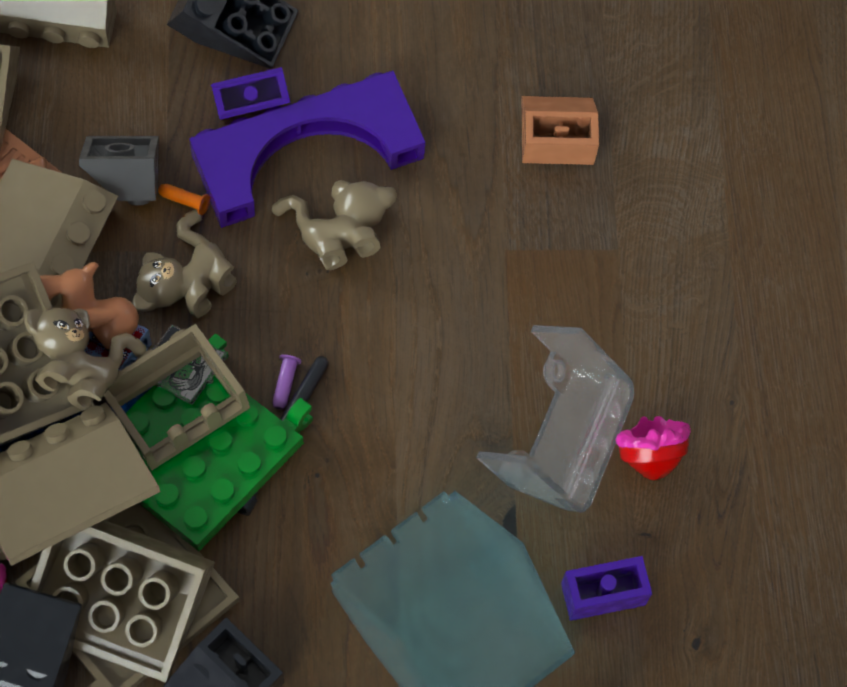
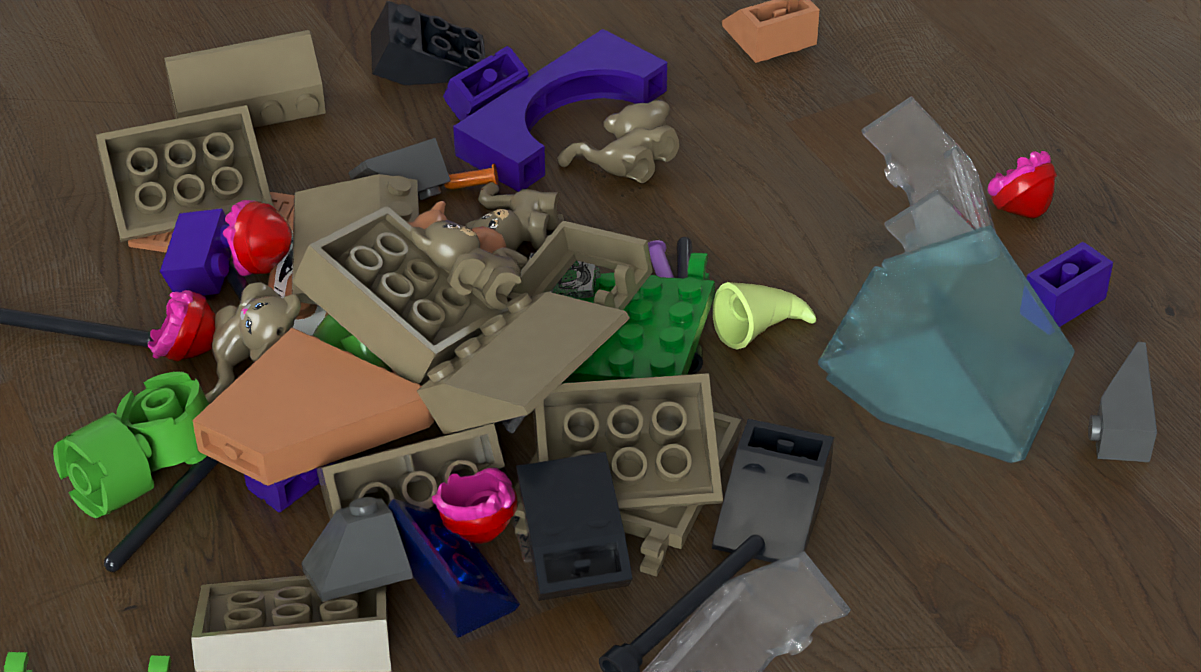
camera: 20 degrees left, 25 degrees down
none -> yellowish green hat [713,282,816,349]

